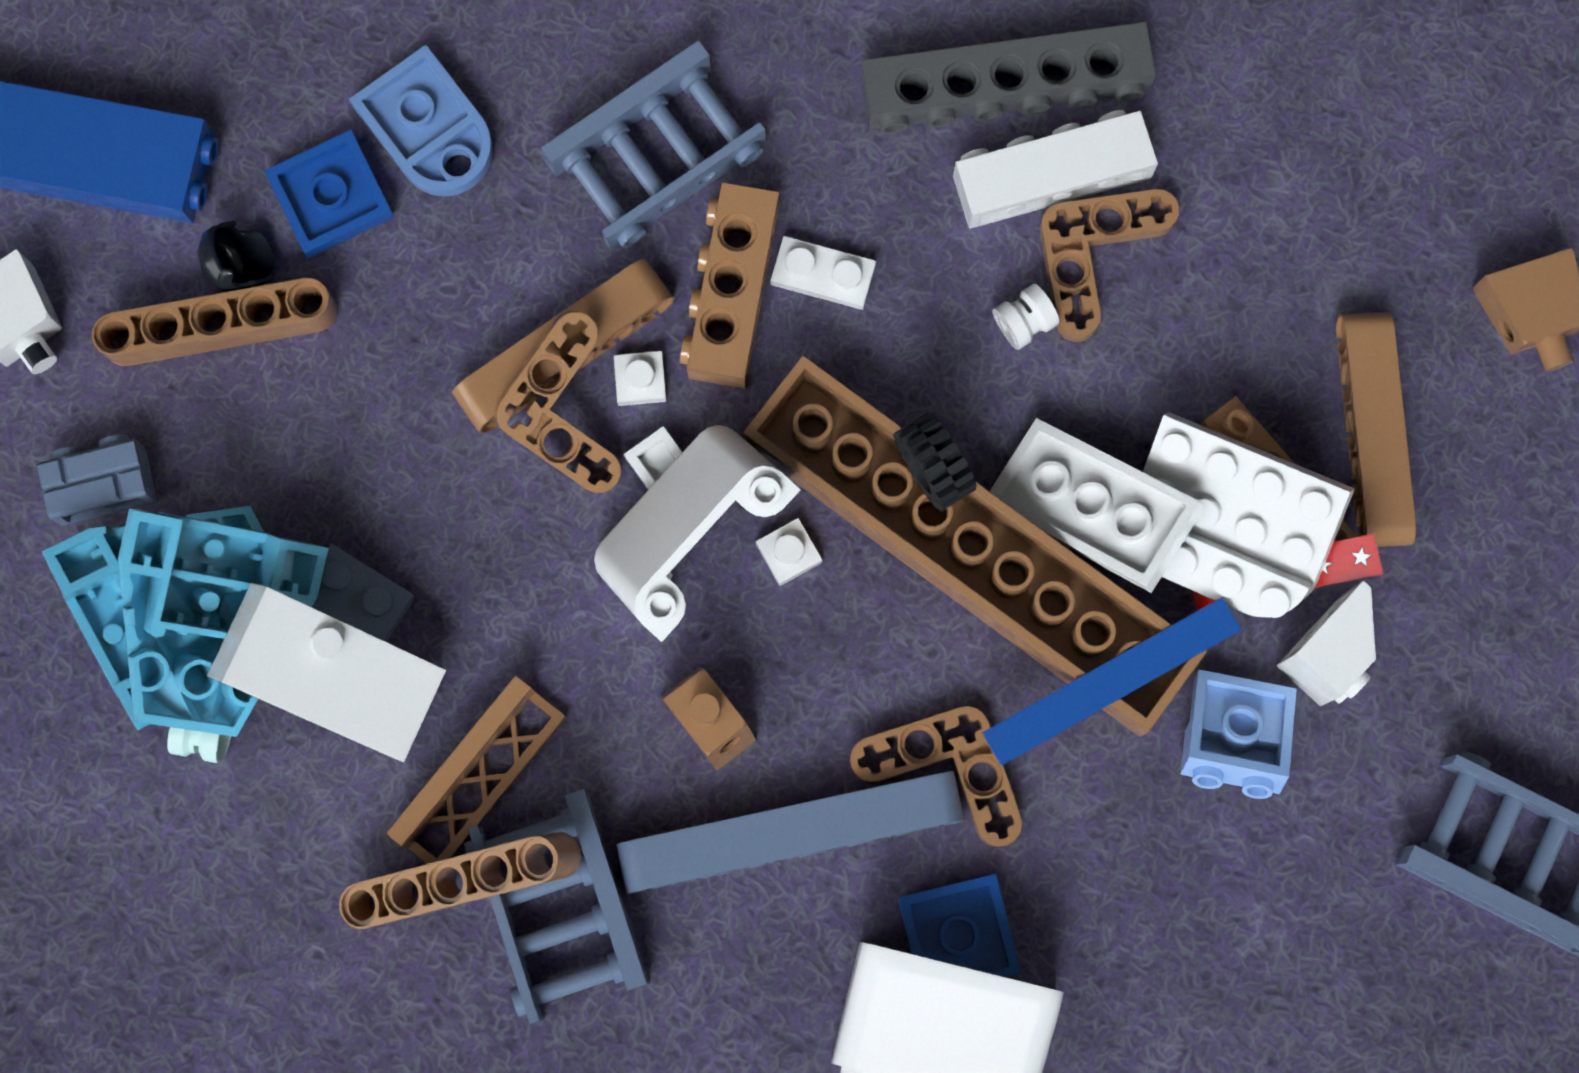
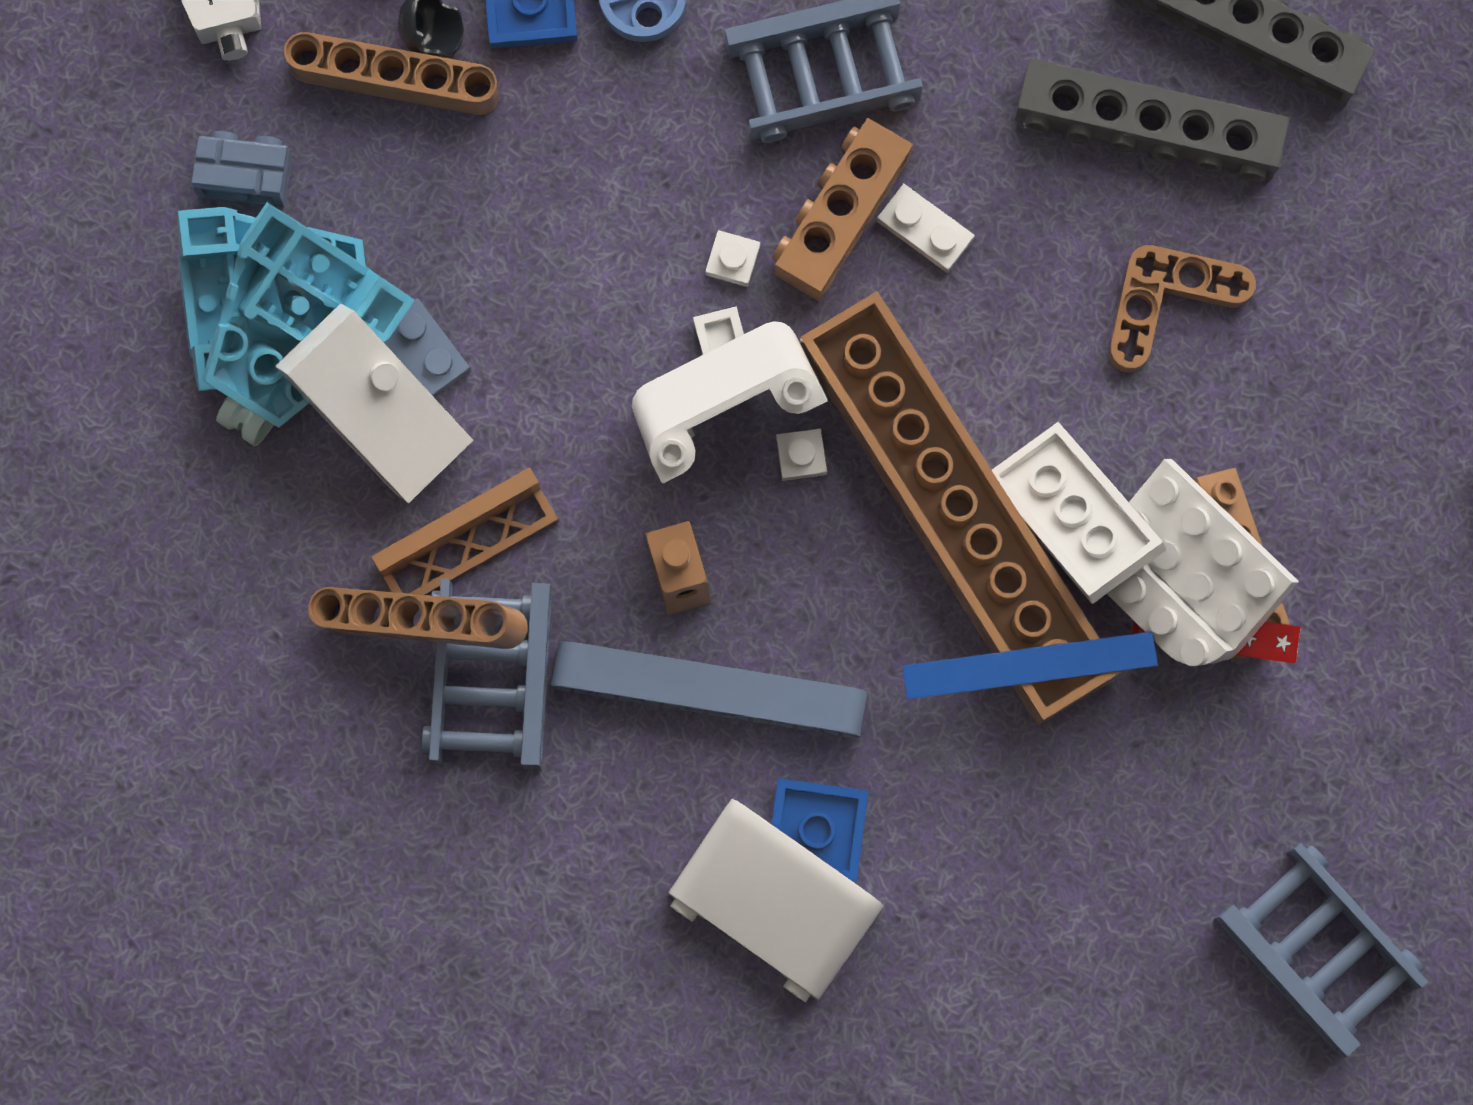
camera: 20 degrees right, 0 degrees up
medium nougat beam [452,259,675,434] -> none
medium nougat beam [494,311,621,493] -> none
medium nougat beam [849,706,1022,848] -> none
black tyre [893,412,977,511] -> none
white brick [953,110,1158,229] -> none
white wheel [992,284,1060,350] -> none
light blue plate [1180,669,1297,799] -> none
white slope [1276,581,1376,706] -> none
medium nougat beam [1336,311,1416,547] -> none

